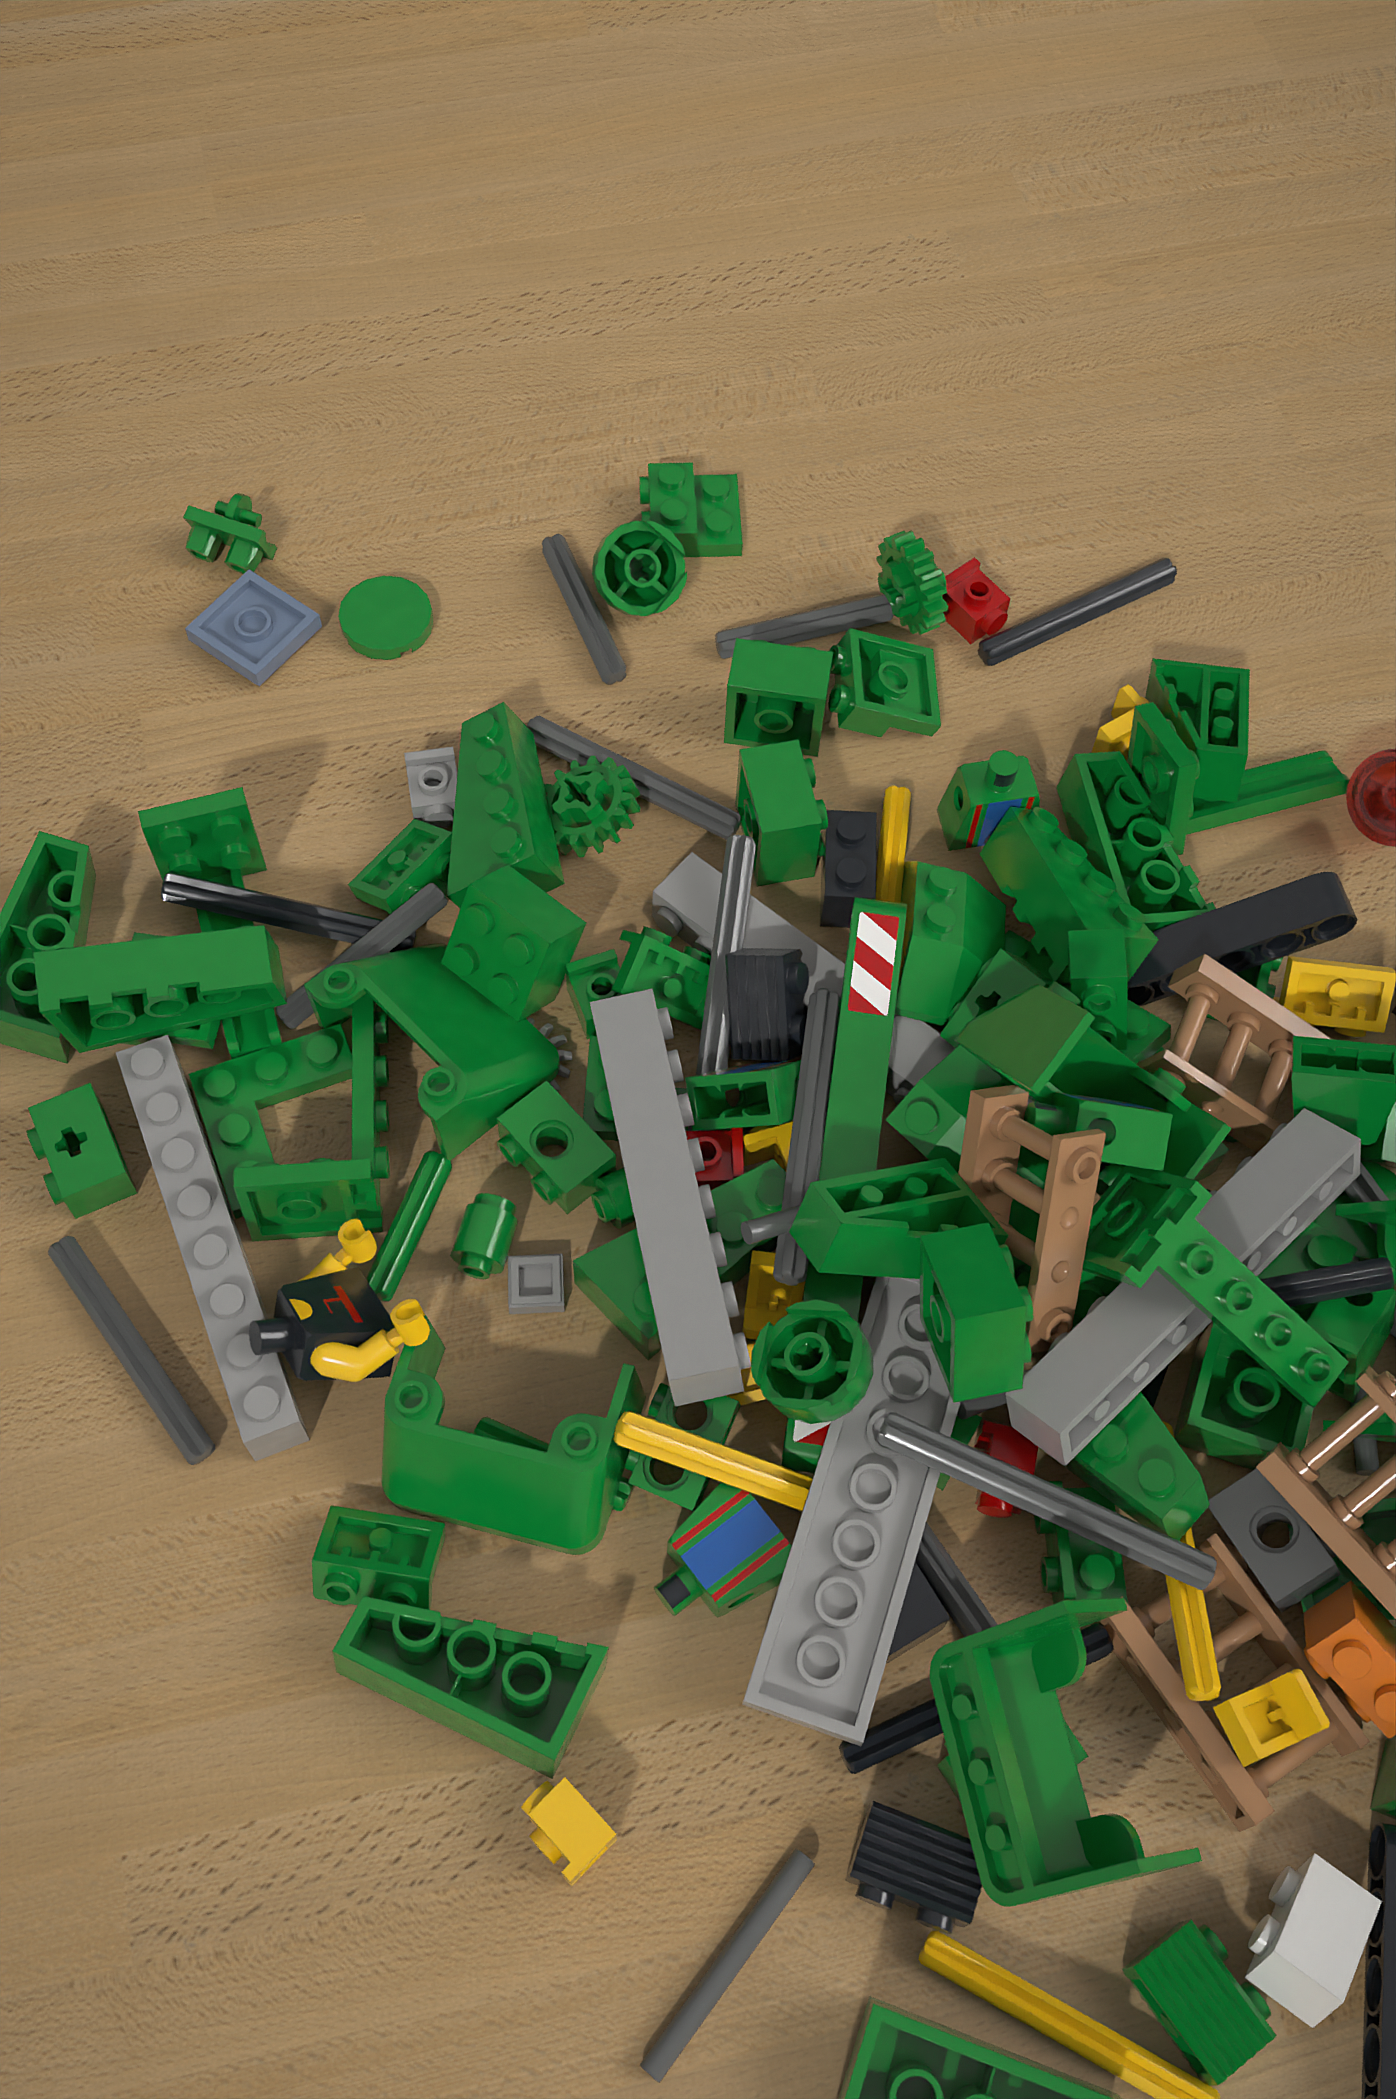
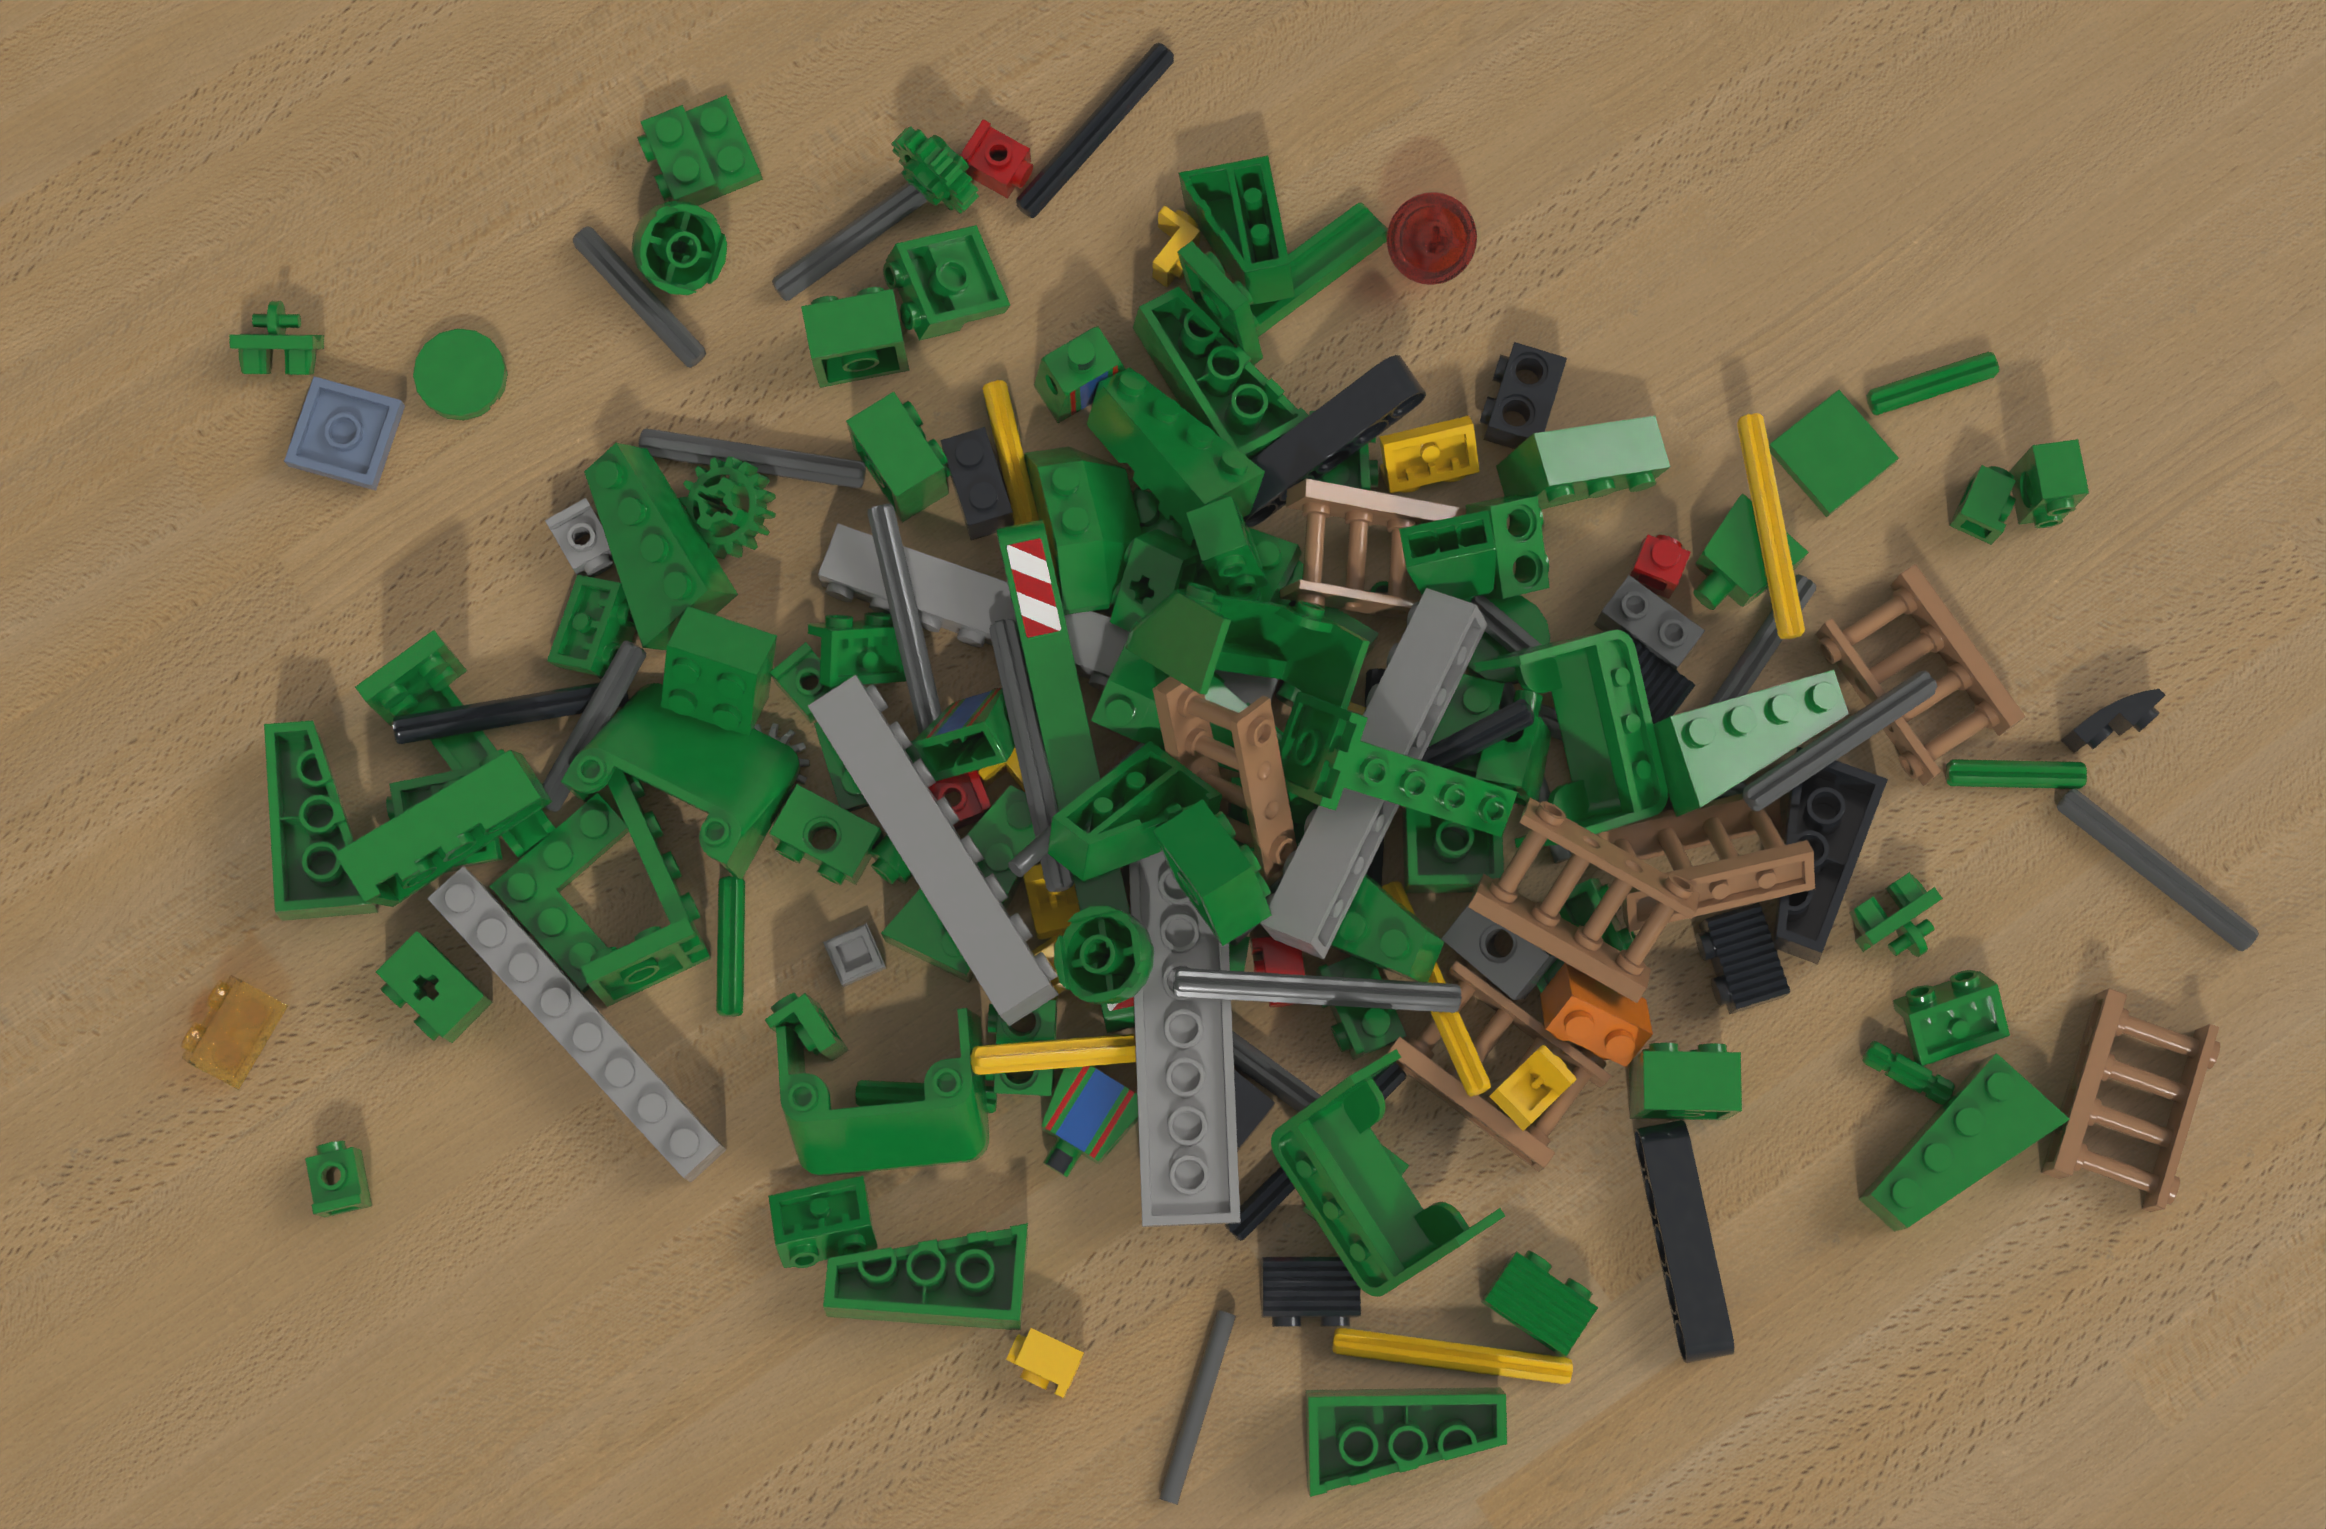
camera: 20 degrees left, 15 degrees up
dark grey axle [48,1236,215,1465] -> none
torso [249,1219,430,1382] -> none
green brick [450,1193,518,1279] -> none
black brick [725,948,809,1061] -> none
green torso [1024,1092,1173,1171] -> none
white brick [1245,1853,1382,2028] -> none
none -> green bracket [765,993,849,1061]

